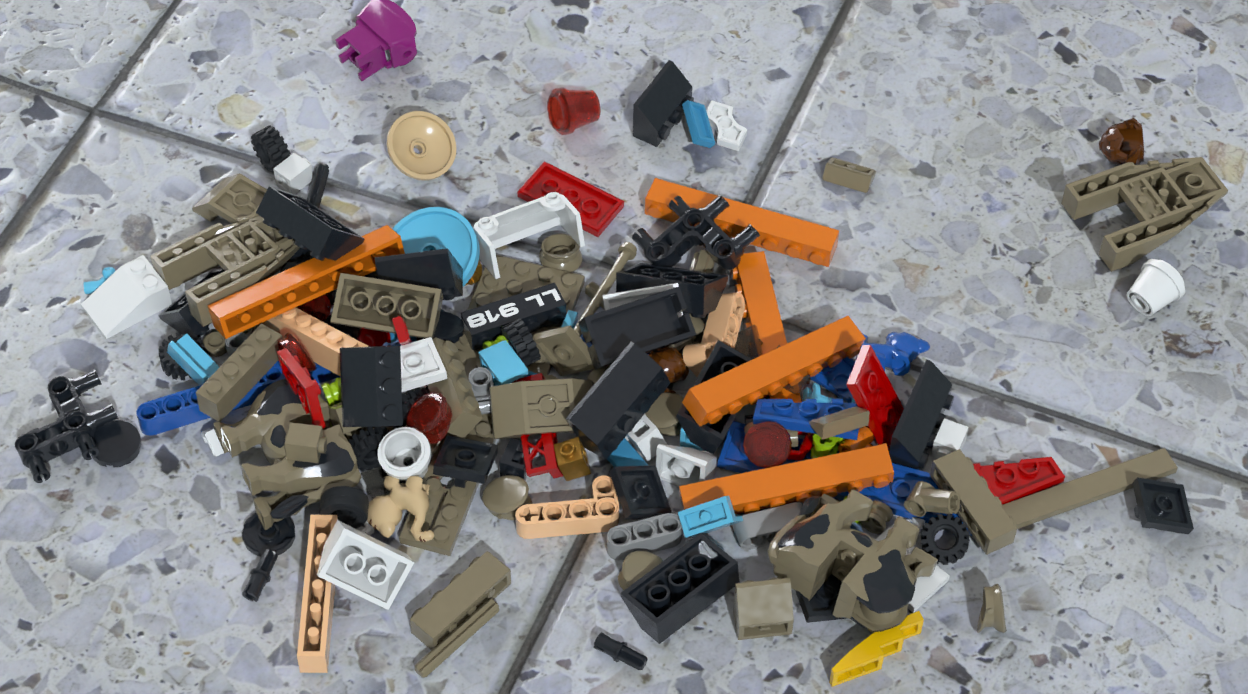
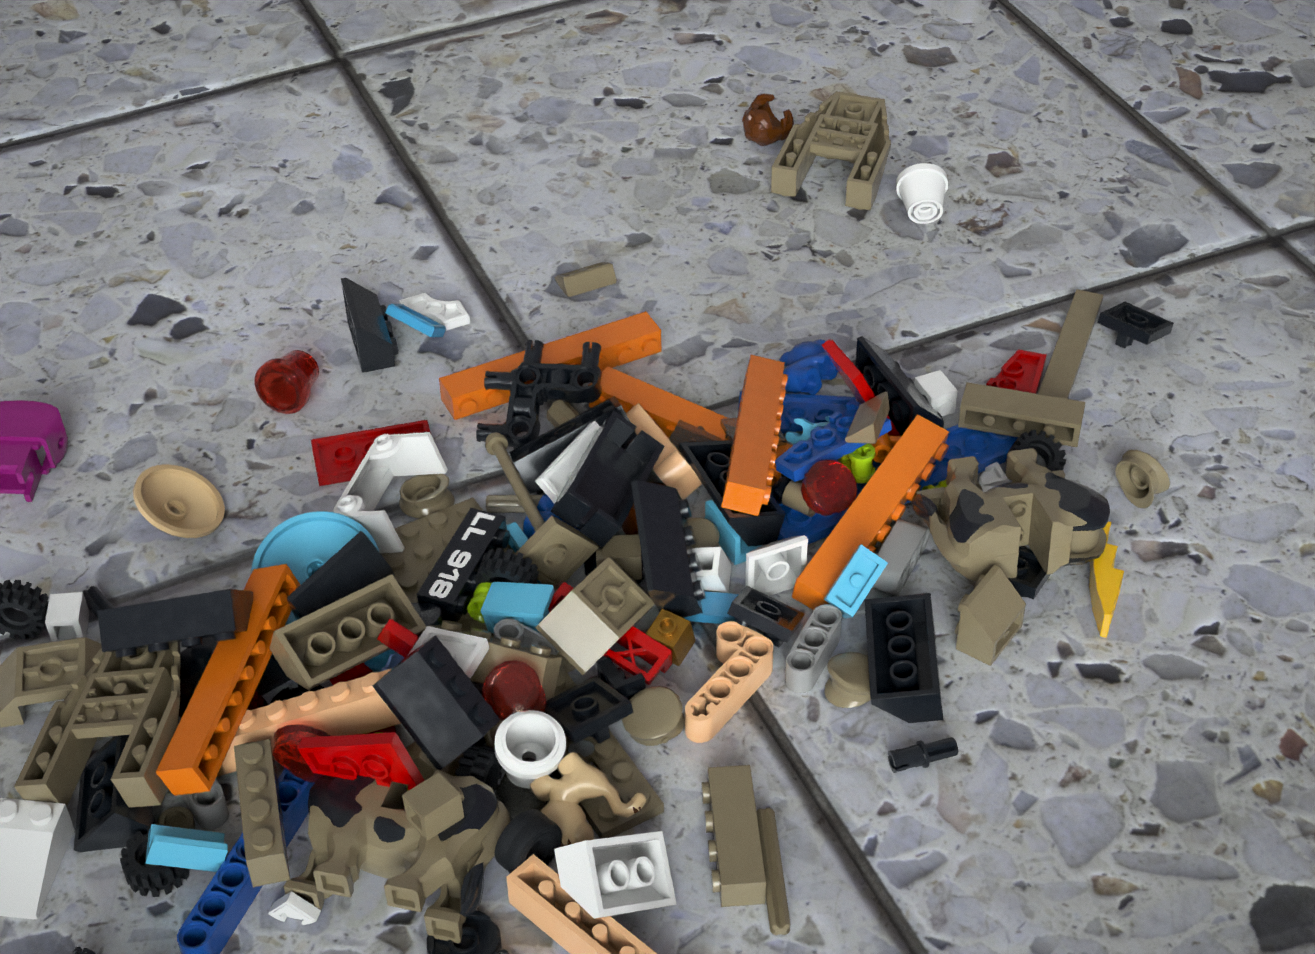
camera: 45 degrees left, 10 degrees down
dark tan piece [904,481,961,517] -> none

